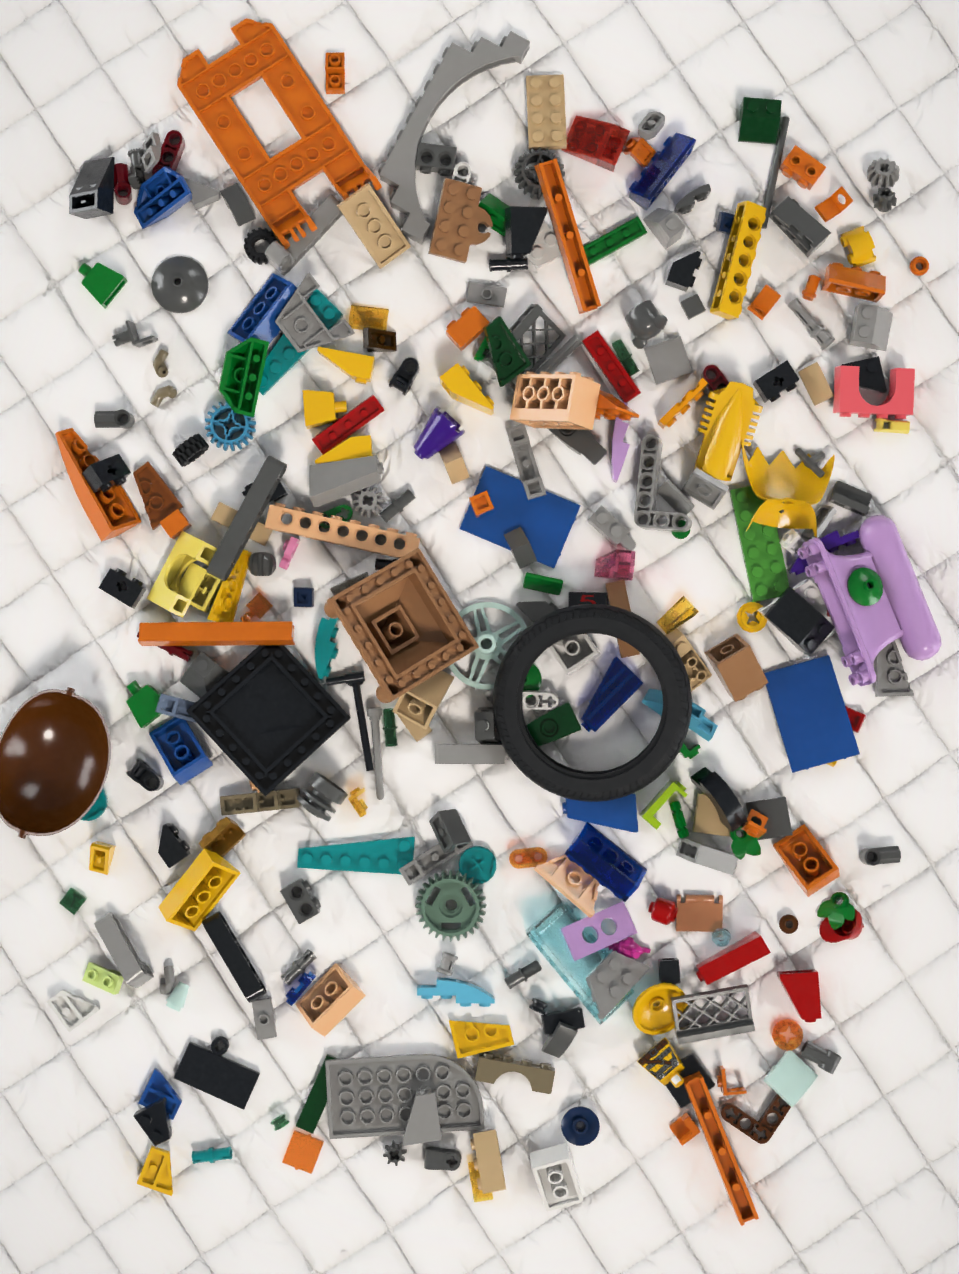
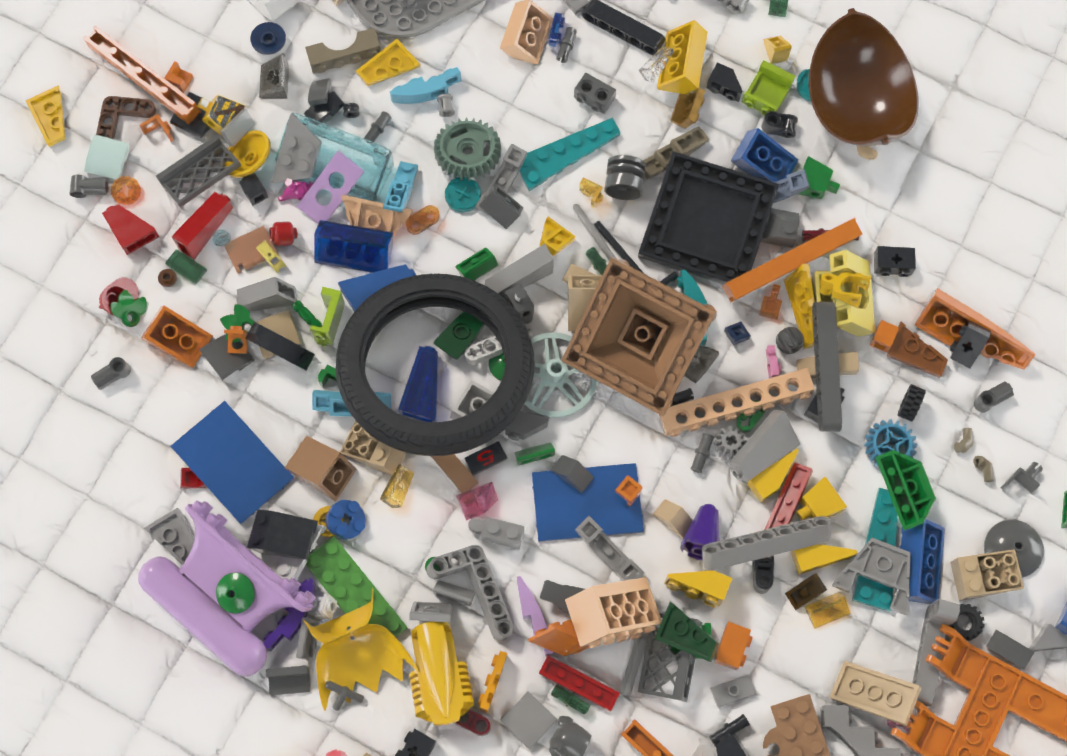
camera: 150 degrees right, 15 degrees down
none -> yellow wing [25,85,66,147]
none -> clear green tile [165,249,207,285]
none -> light grey tile [220,109,256,147]
none -> light yellow bar [256,240,287,274]
none -> clear smoke slope [259,53,289,99]
none -> blue plate [326,500,366,540]
none -> medium azure slope [383,161,418,212]
none -> green slope [455,247,498,281]
none -> yellow wing [539,216,576,256]
none -> clear slope [638,46,674,83]
none -> light grey beam [702,516,831,570]
none -> lime panel [742,60,796,116]
none -> yellow piece [819,272,872,309]
none -> tan slope [950,549,1024,601]

